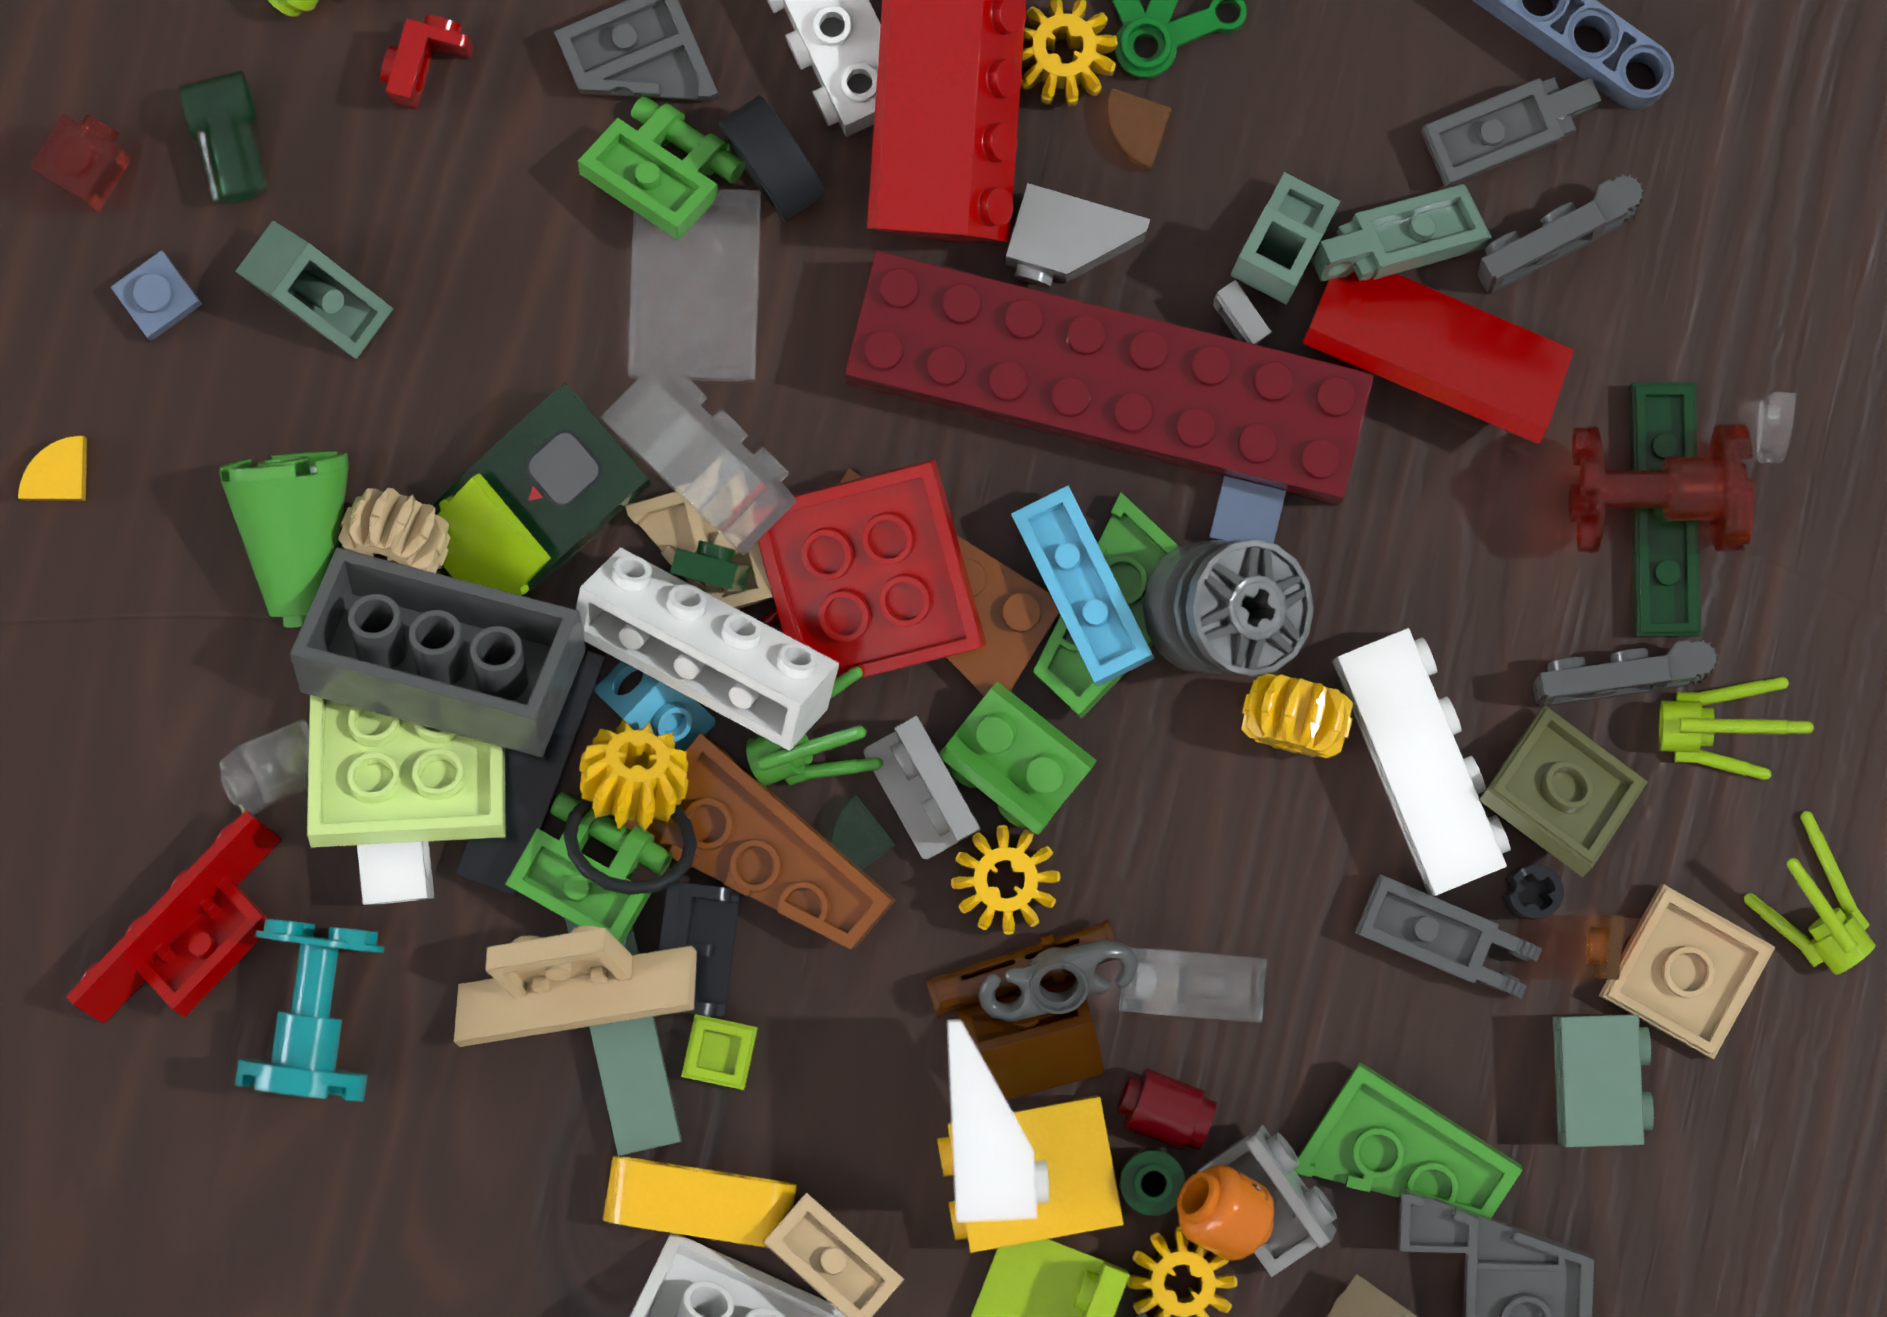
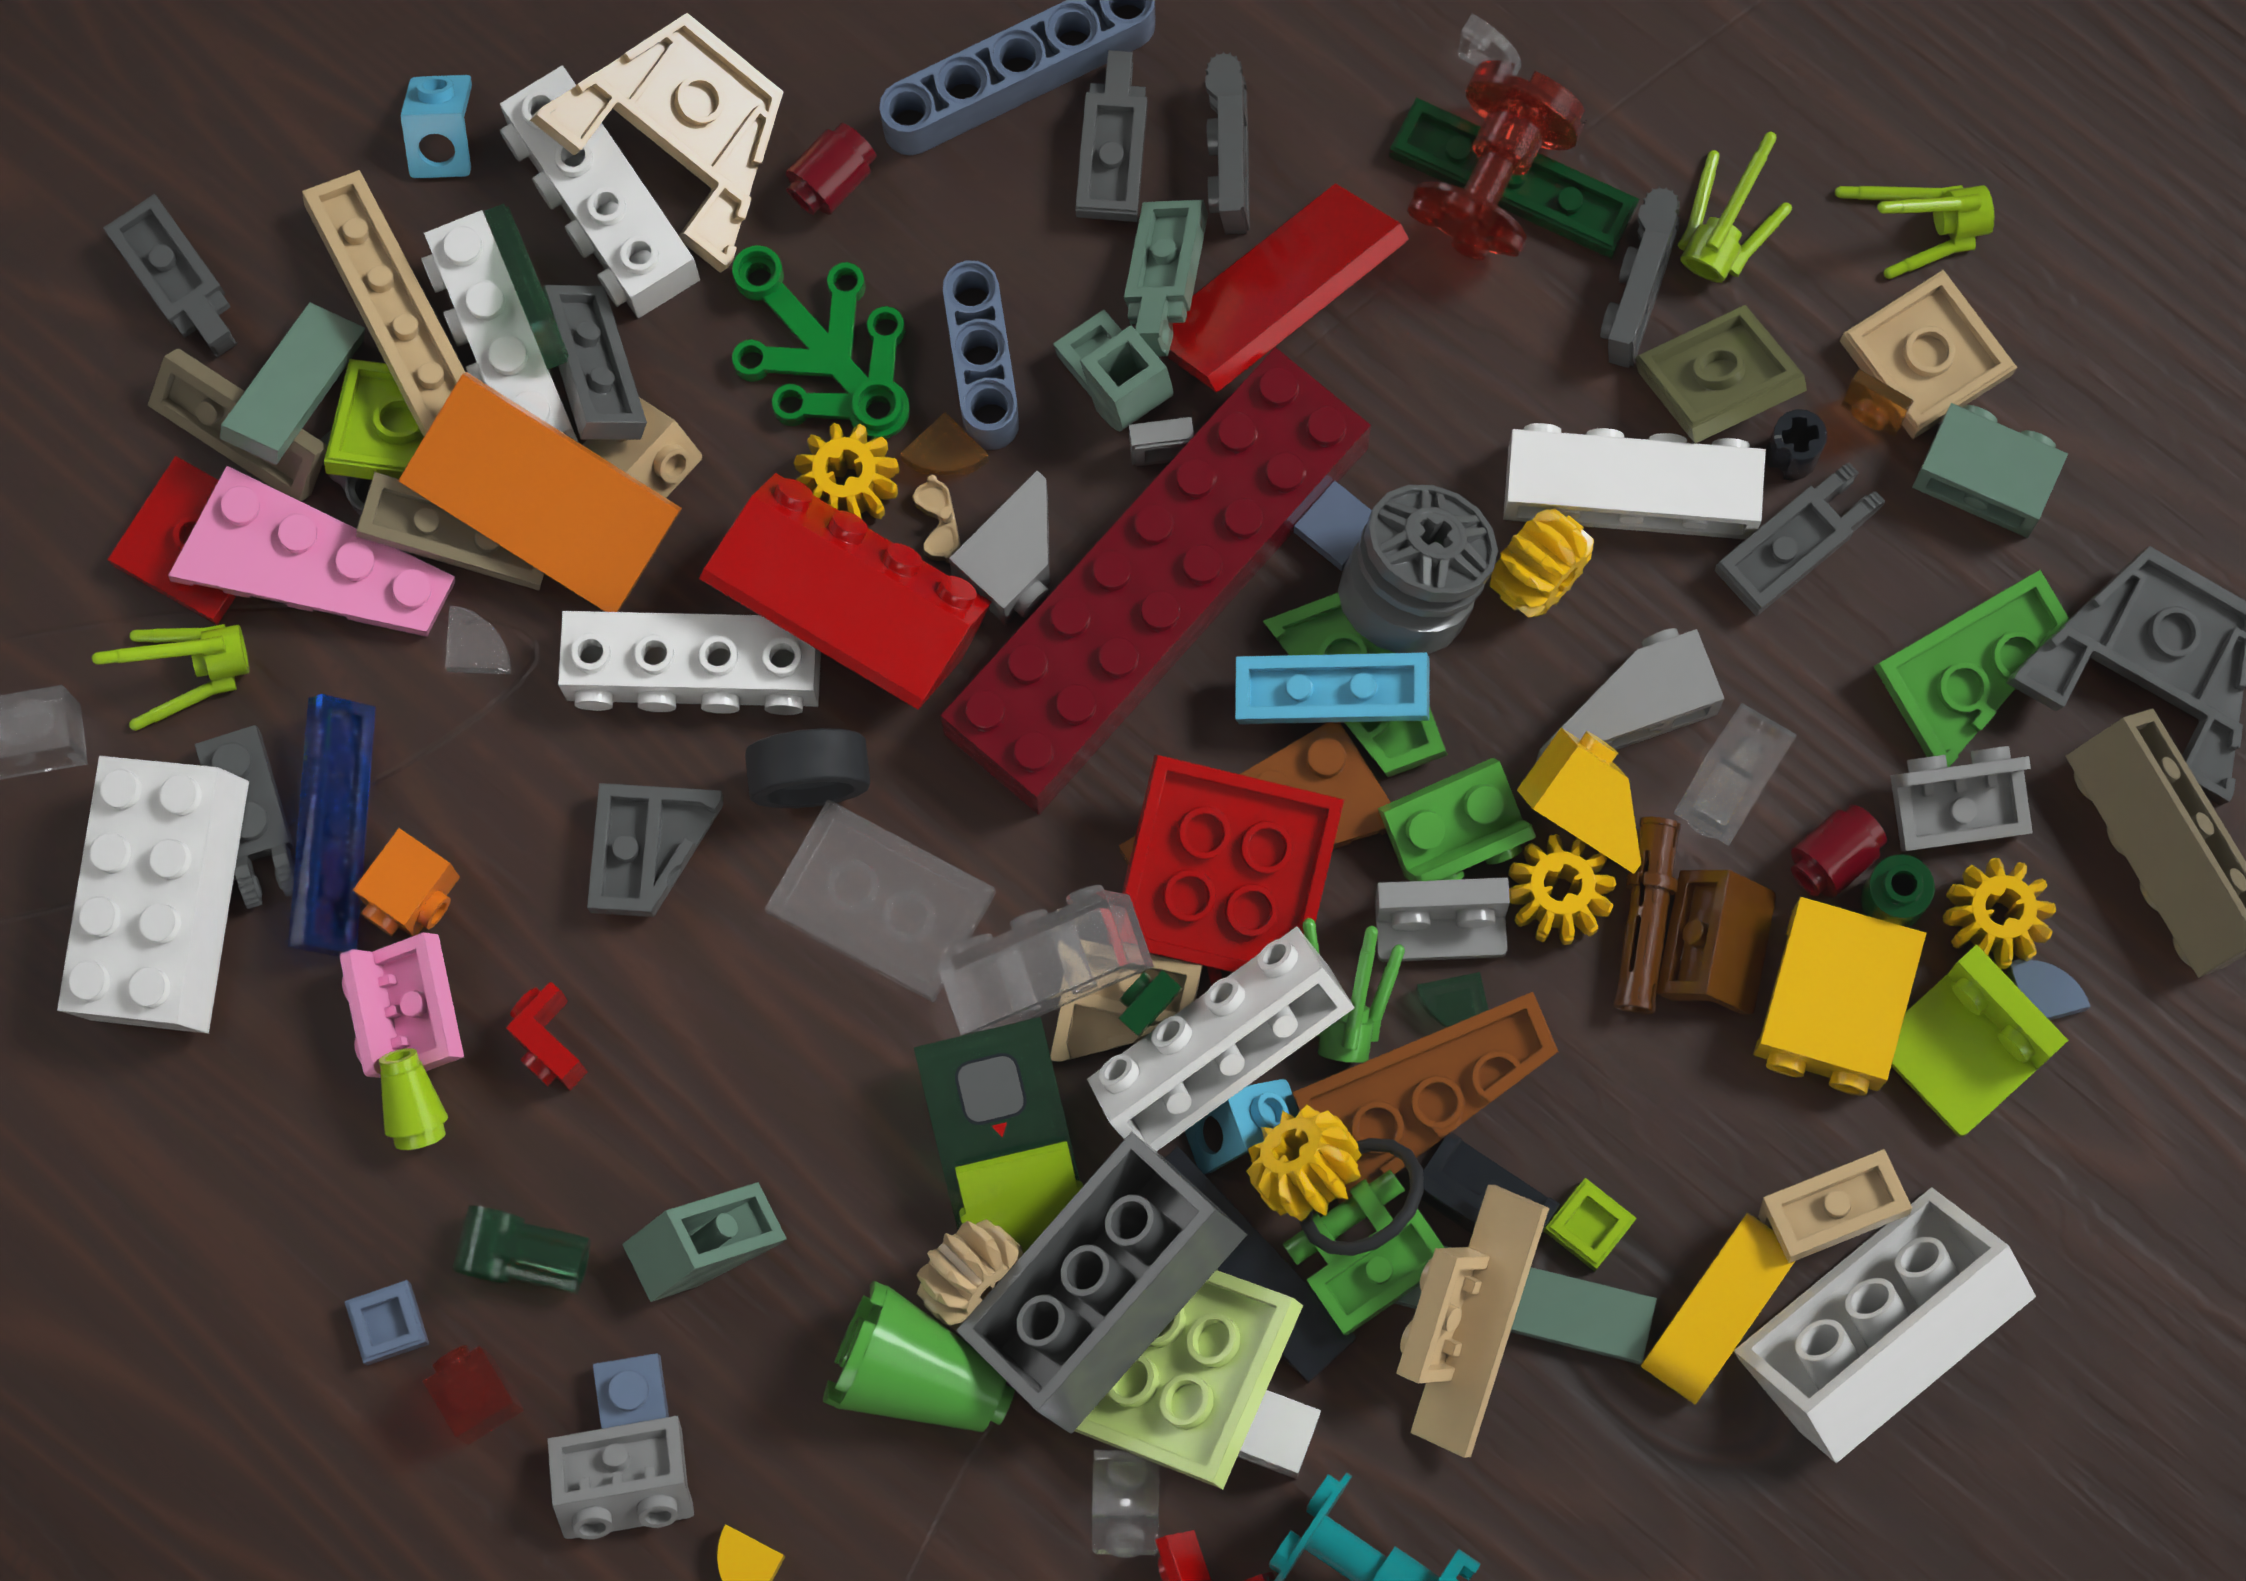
camera: 60 degrees left, 10 degrees down
bright green plate [578,96,746,241] -> none
white slope [948,1019,1049,1222] -> none
dark grey piece [978,939,1138,1022] -> none
orange head [1177,1165,1274,1261] -> none
none -> sand blue tile [345,1280,429,1366]
none -> light grey bracket [547,1416,694,1539]
none -> tan piece [912,475,961,563]
none -> sand blue beam [943,260,1019,450]
none -> yellow slope [1517,727,1641,874]
none -> light grey slope [1536,628,1725,762]

